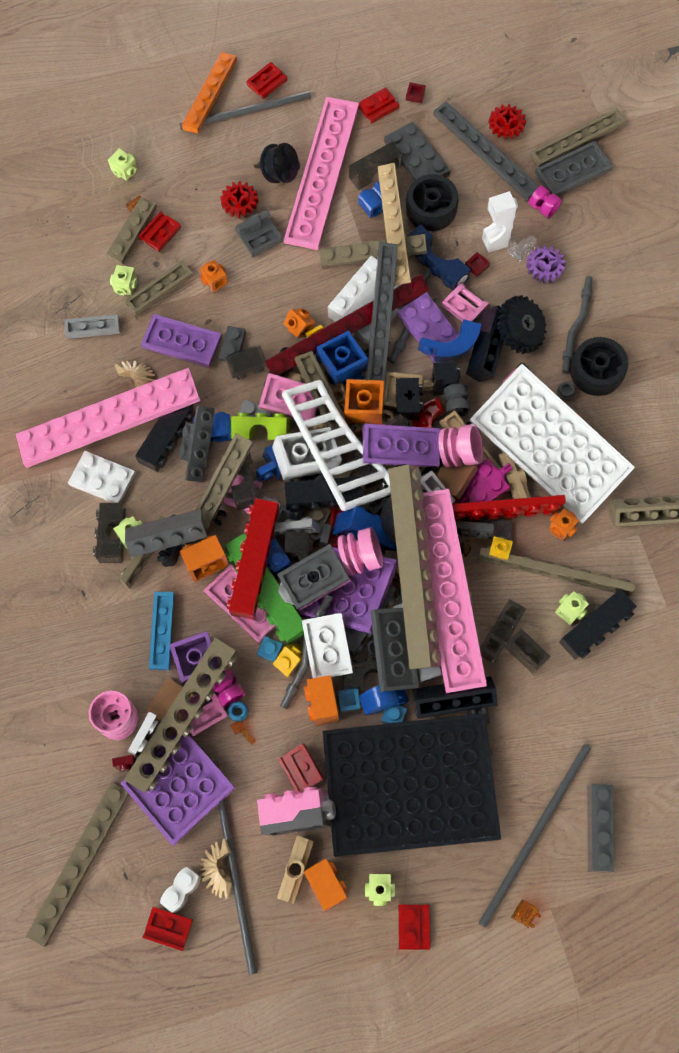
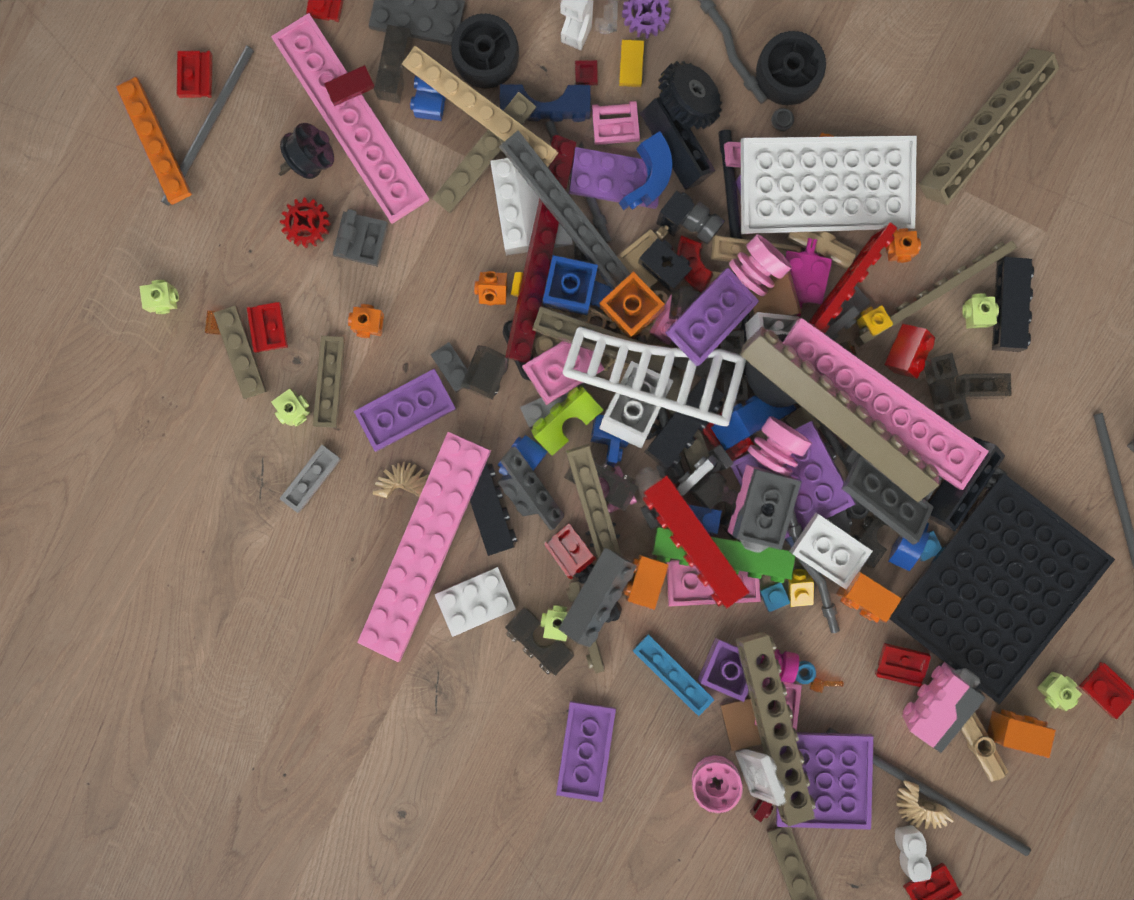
camera: 50 degrees left, 15 degrees up
dark azure plate [338,688,361,712] -> none
none -> dark red tile [324,65,375,106]
none -> plate [544,523,597,580]
none -> medium lavender plate [556,701,616,802]
none -> yellow tile [619,40,644,87]
none -> red brick [884,324,935,379]

